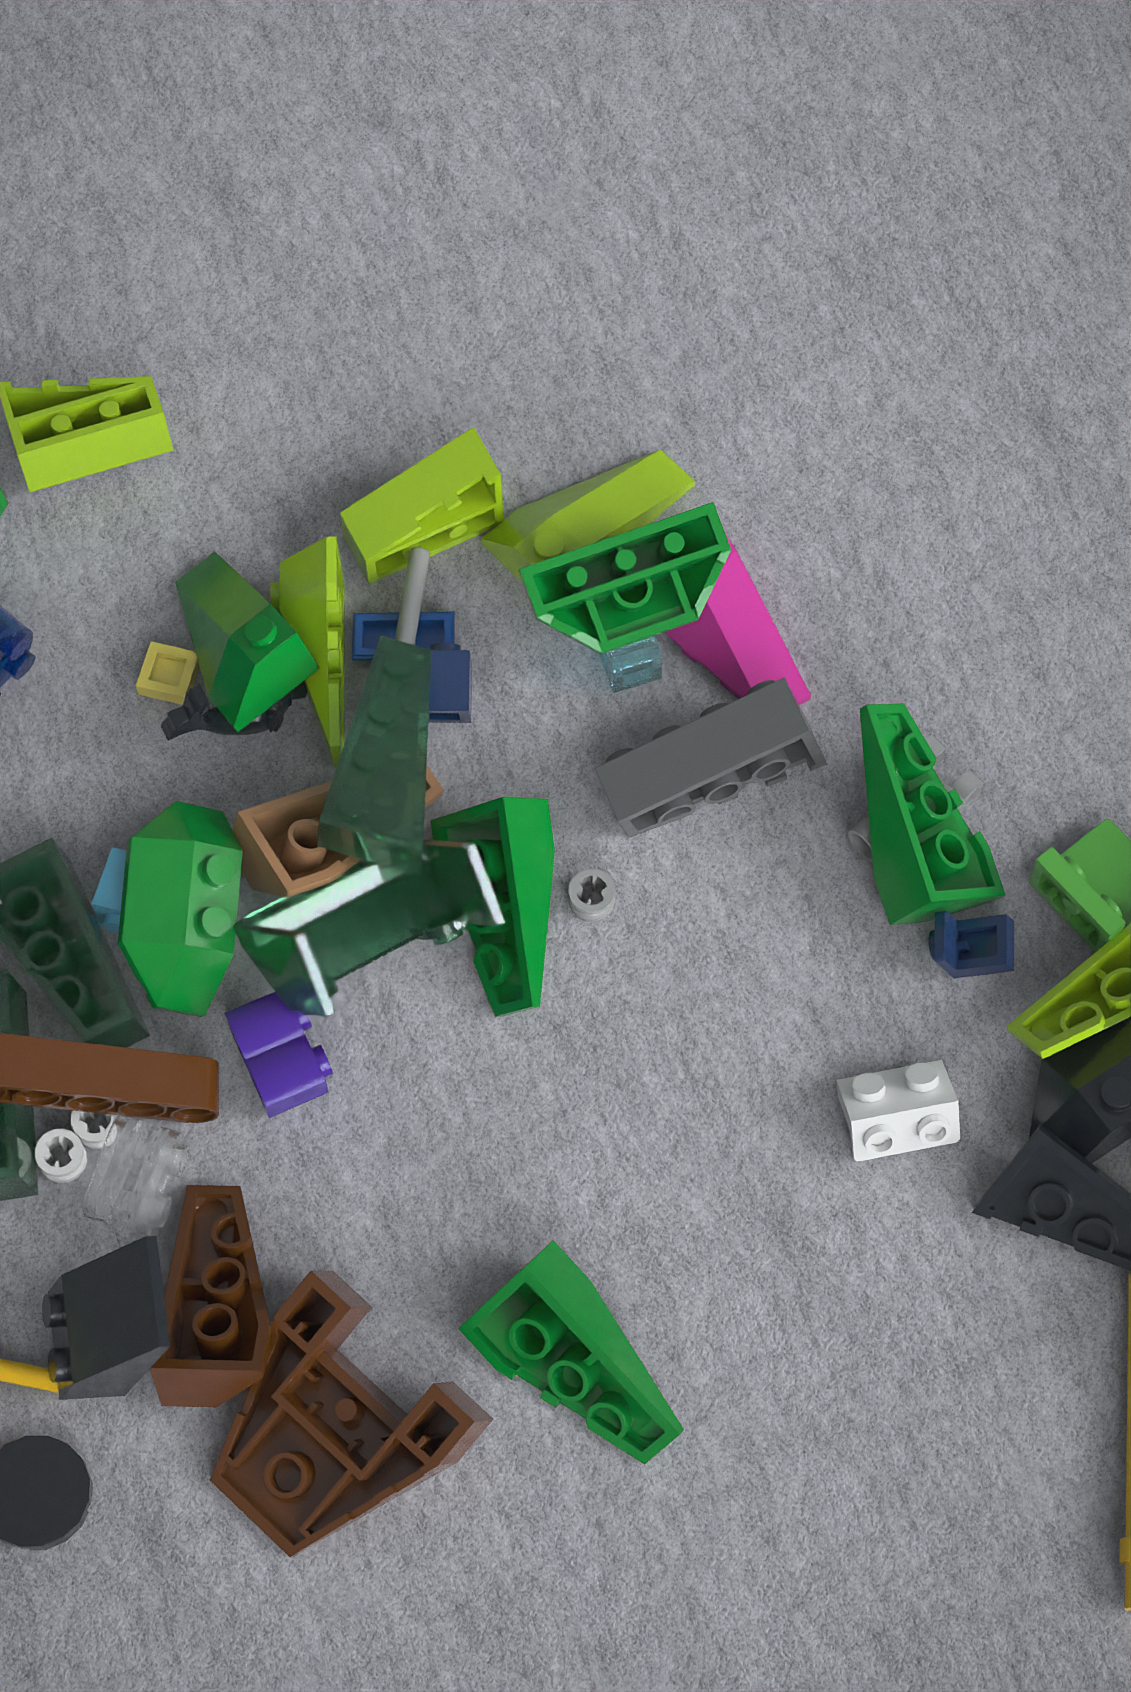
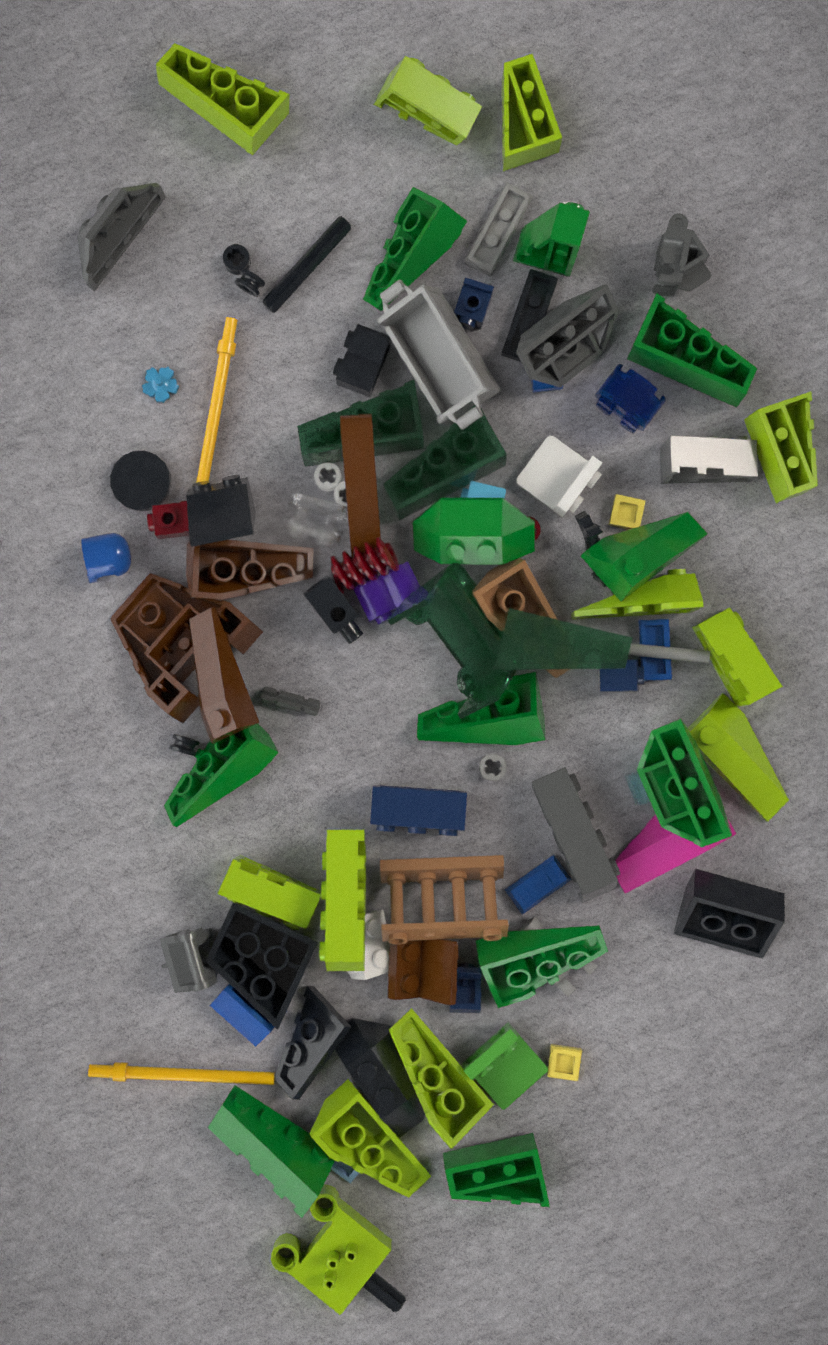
camera: 85 degrees right, 20 degrees up
none -> blue helmet [81,533,131,583]
none -> dark red brick [147,501,189,539]
none -> dark grey piece [160,928,219,993]
none -> black bush [169,734,200,756]
none -> reddish brown wedge [189,607,260,744]
none -> black wedge [206,903,319,1030]
none -> blue brick [210,984,287,1047]
none -> lime wedge [217,854,321,930]
none -> dark grey axle [261,687,320,716]
none -> black torso [303,575,363,644]
none -> lime wedge [319,830,366,971]
none -> dark red piece [331,537,399,594]
none -> dark blue brick [370,785,467,836]
none -> medium nougat fence [380,855,508,945]
none -> reddish brown bracket [388,939,458,1005]
none -> blue tile [505,854,572,915]
none -> white bracket [516,436,602,518]
none -> light yellow tile [547,1044,582,1081]
none -> wedge [660,435,758,484]
none -> black slope [674,868,785,959]

